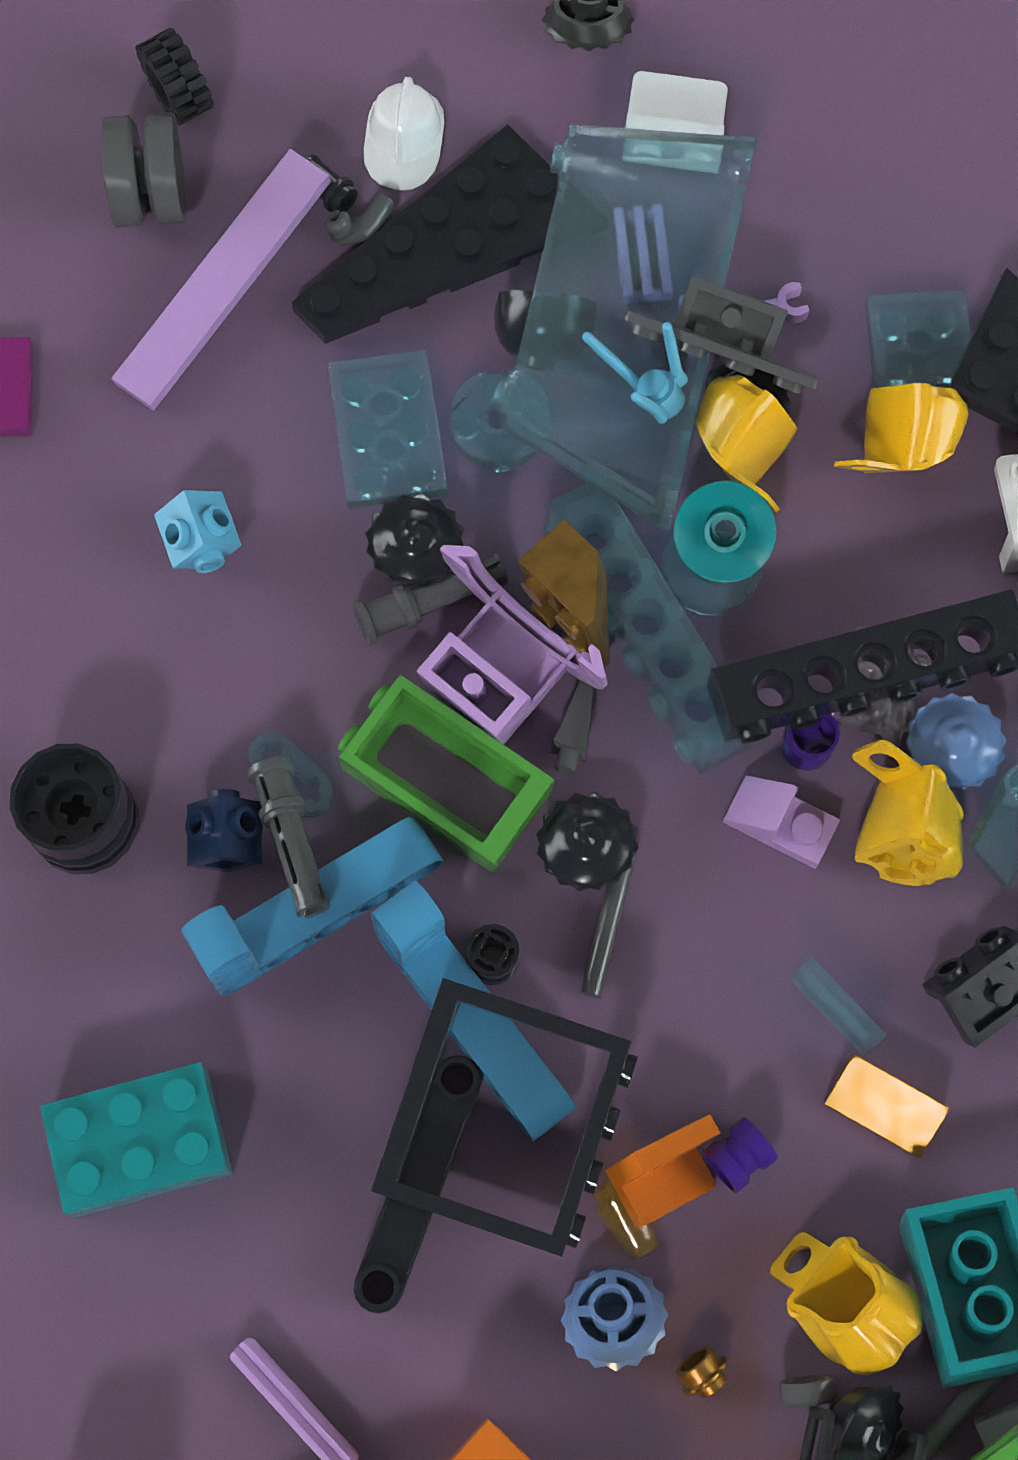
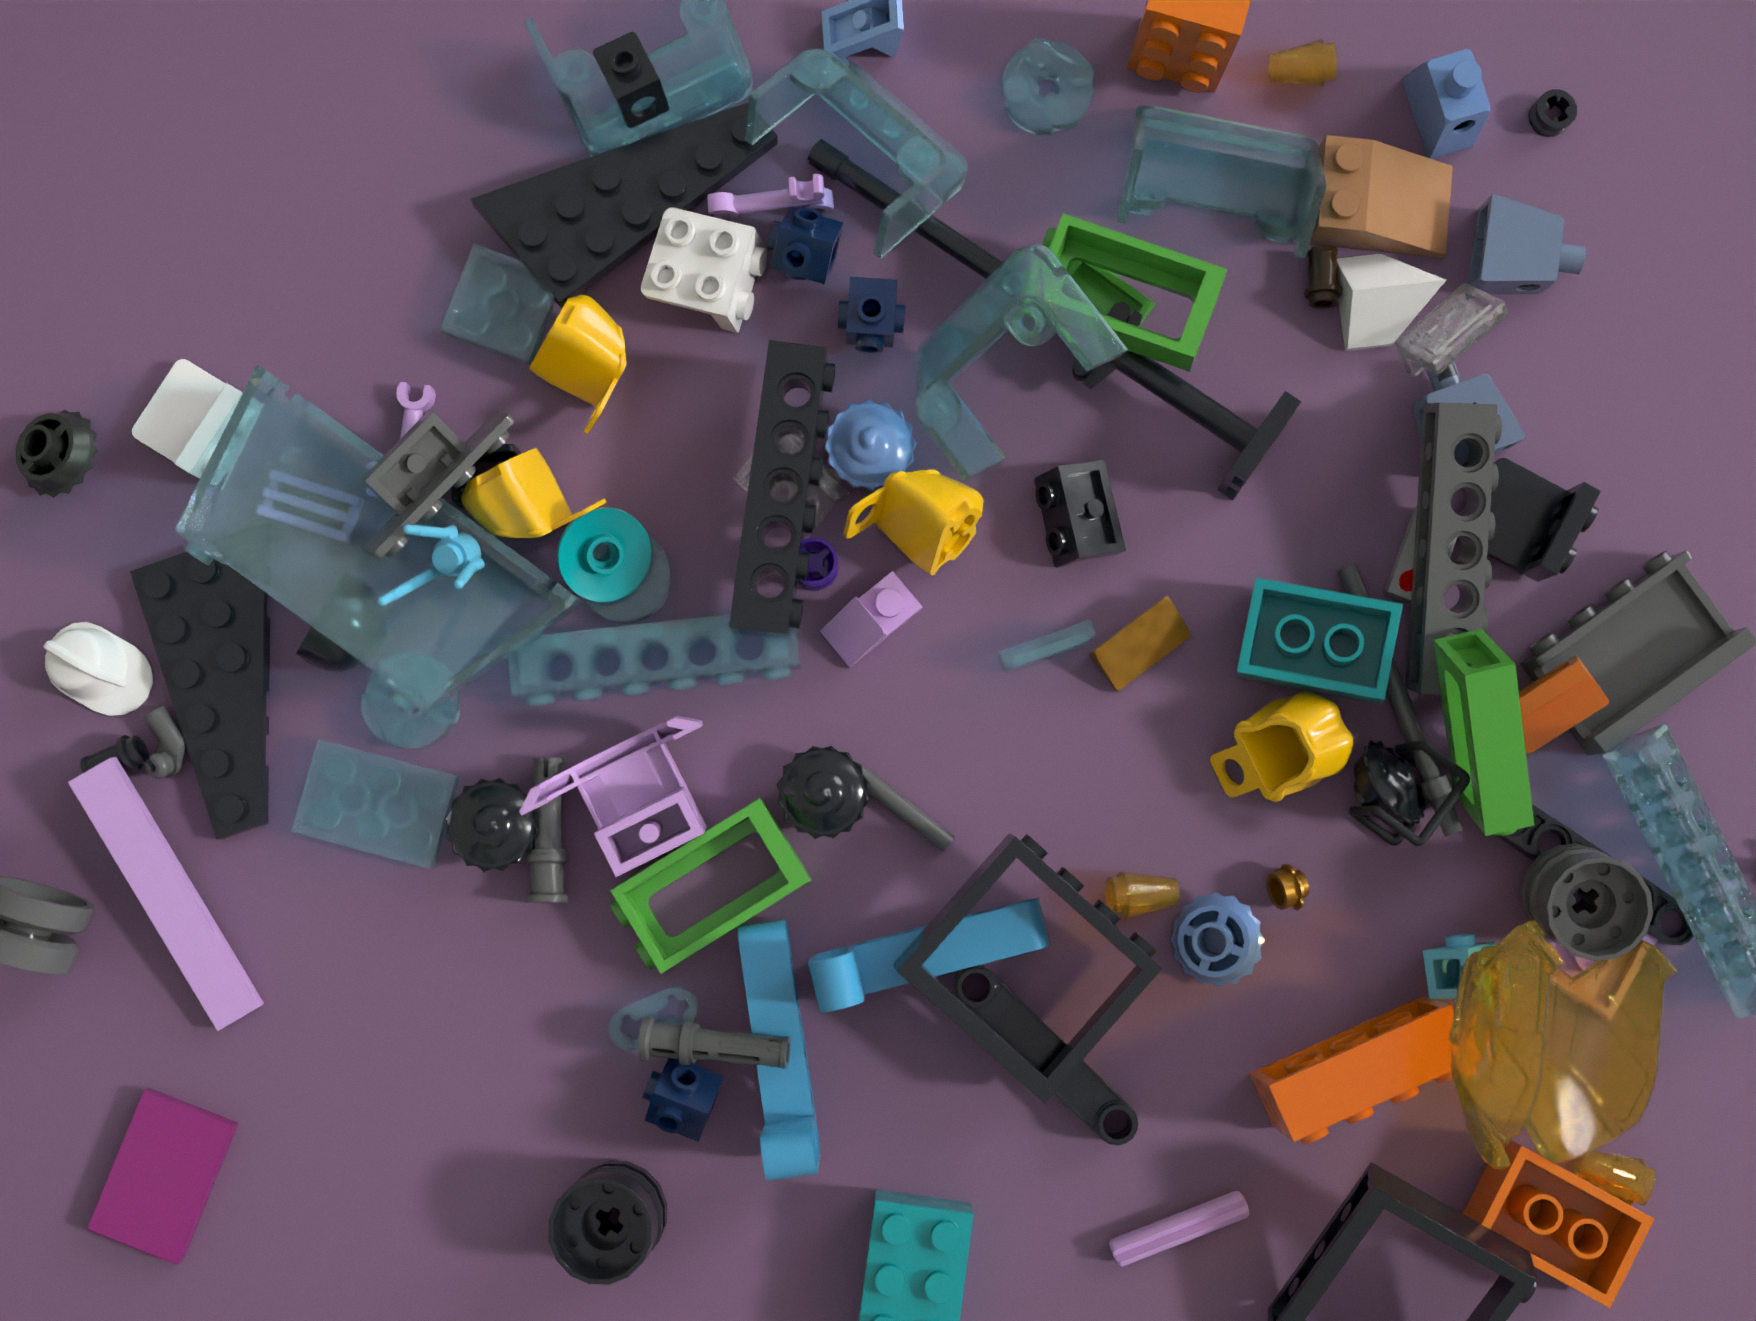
camera: 65 degrees left, 10 degrees up
medium azure brick [154,490,242,573] -> none
black wheel [466,924,519,985] -> none
pearl gold slope [518,520,610,668] -> none
dark grey piece [550,679,594,774] -> none
orange panel [605,1114,720,1228] -> none
dark purple wheel [702,1117,778,1194] -> none
dark grey tile [779,1375,837,1407] -> none

